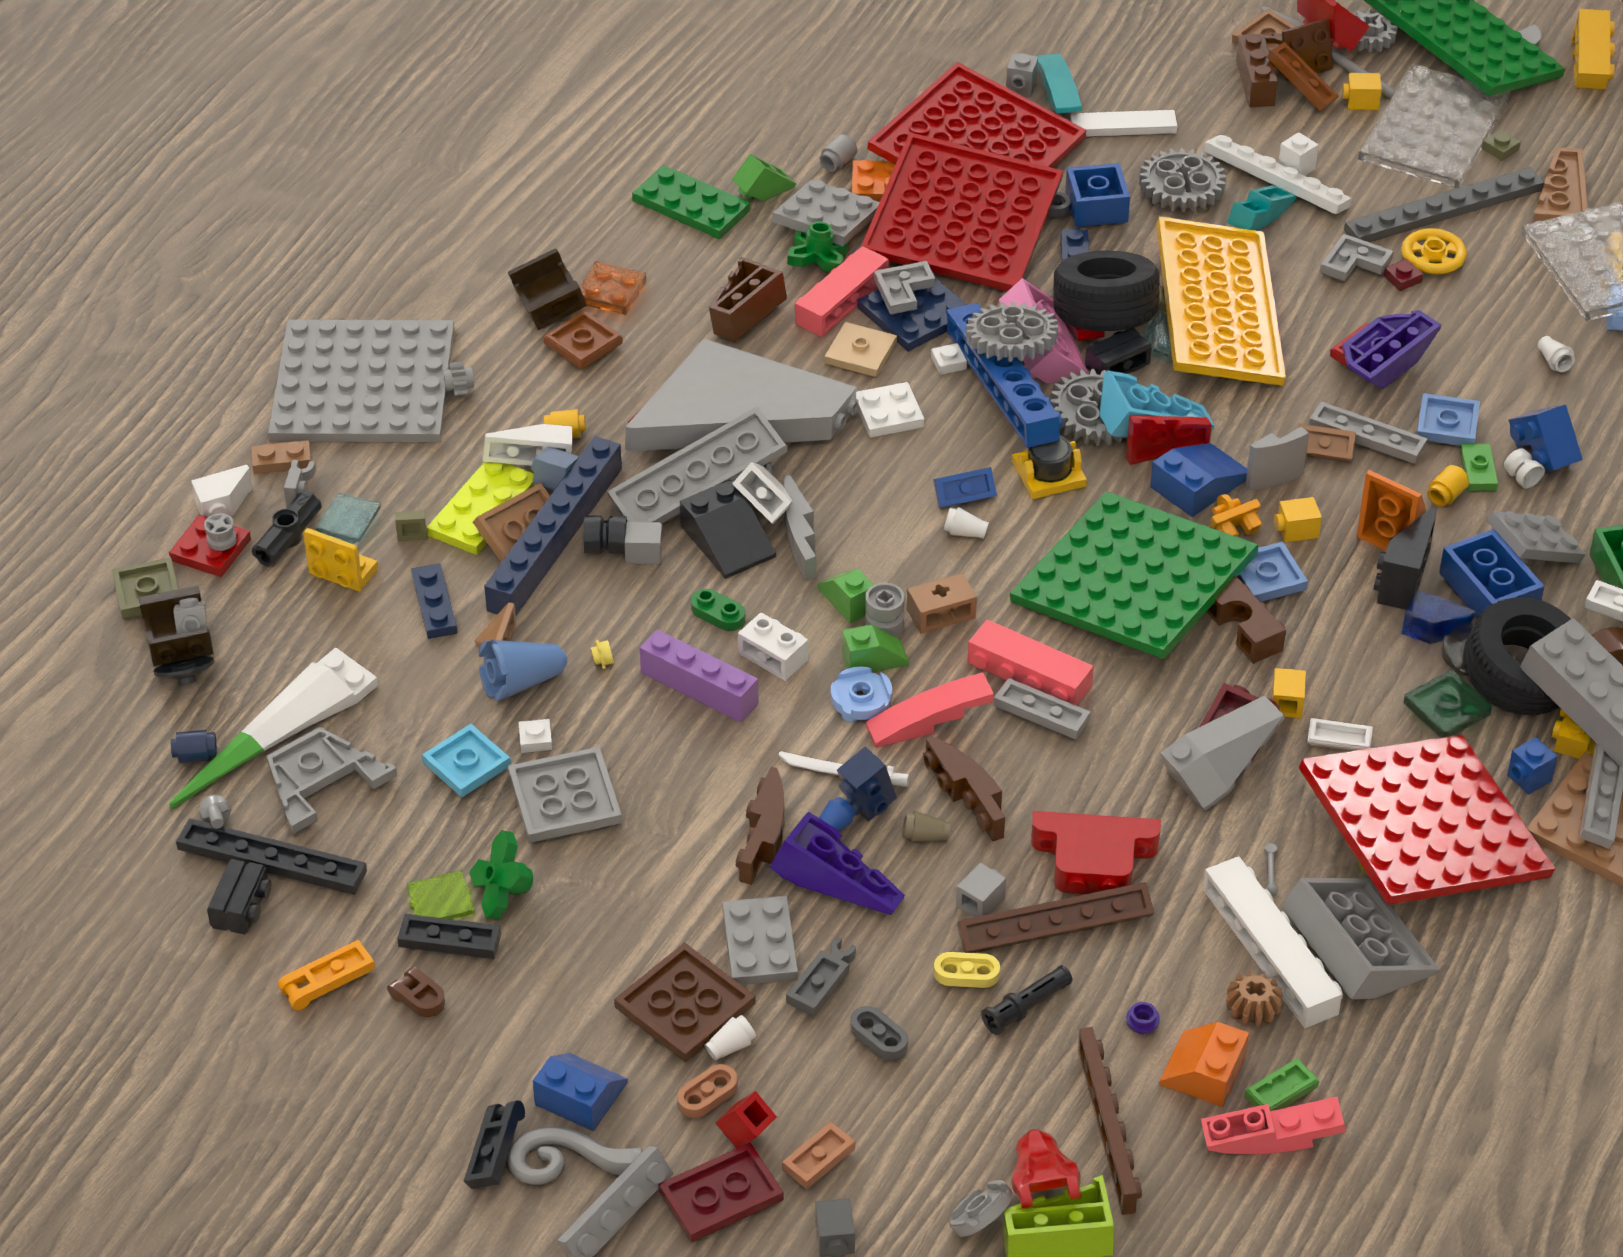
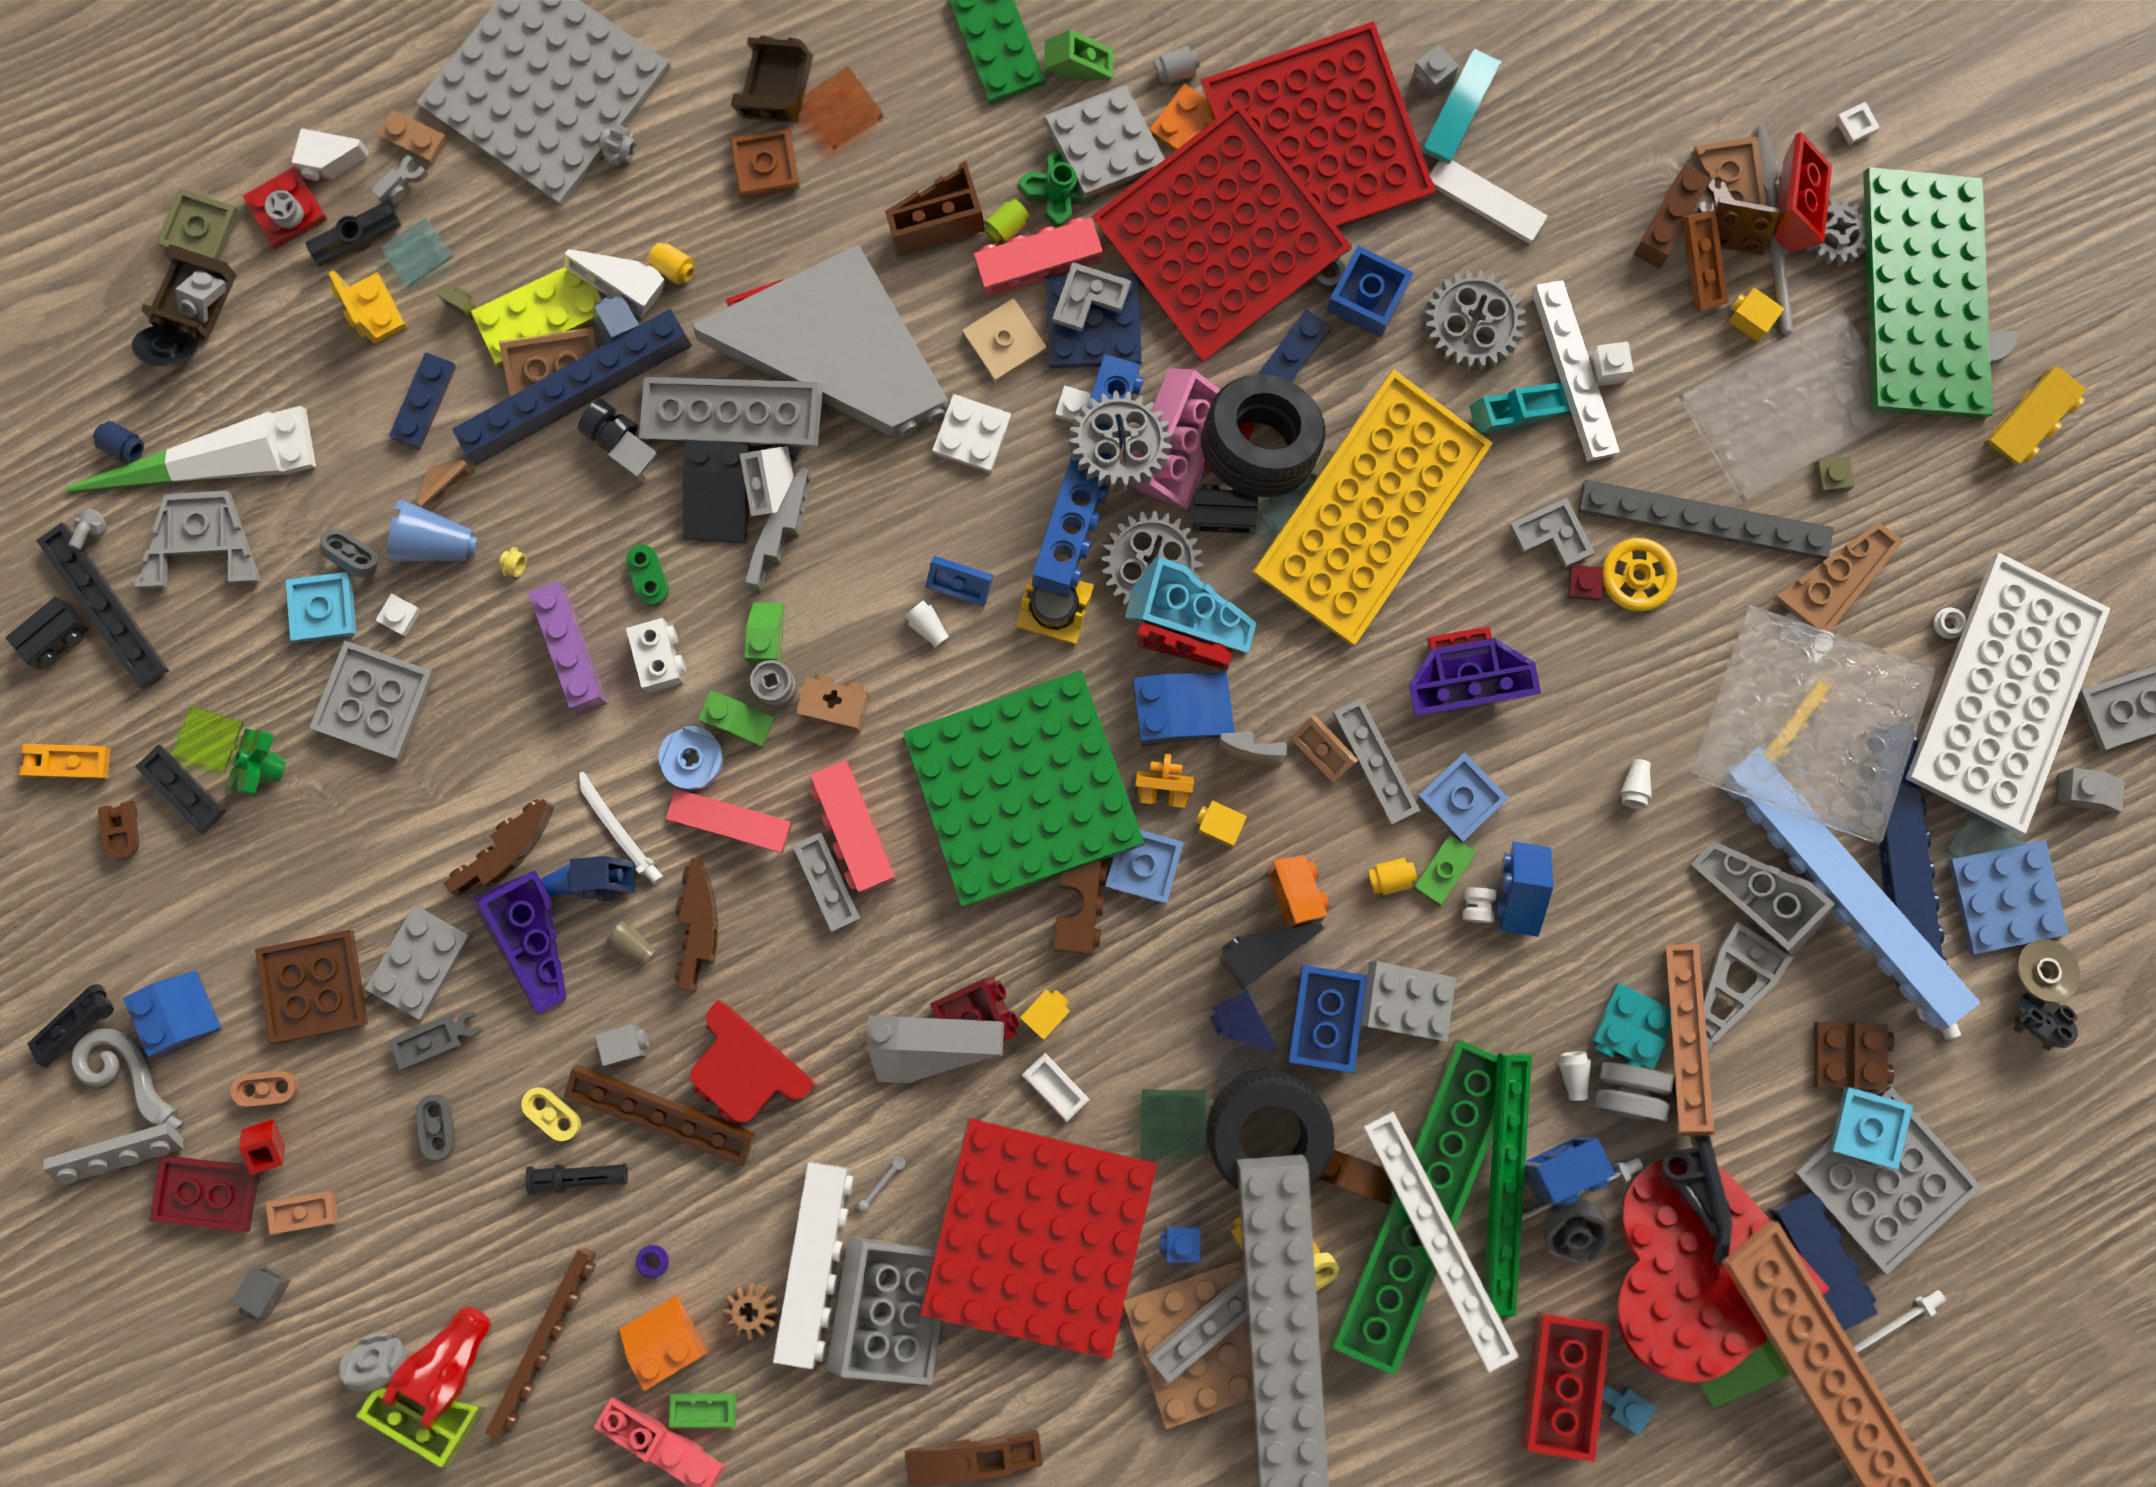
camera: 40 degrees right, 35 degrees up
white cone [704,1015,756,1061] -> none
none -> dark grey plate [319,529,378,577]
none -> reddish brown slope [904,1430,1043,1485]
none -> lime brick [984,199,1030,244]

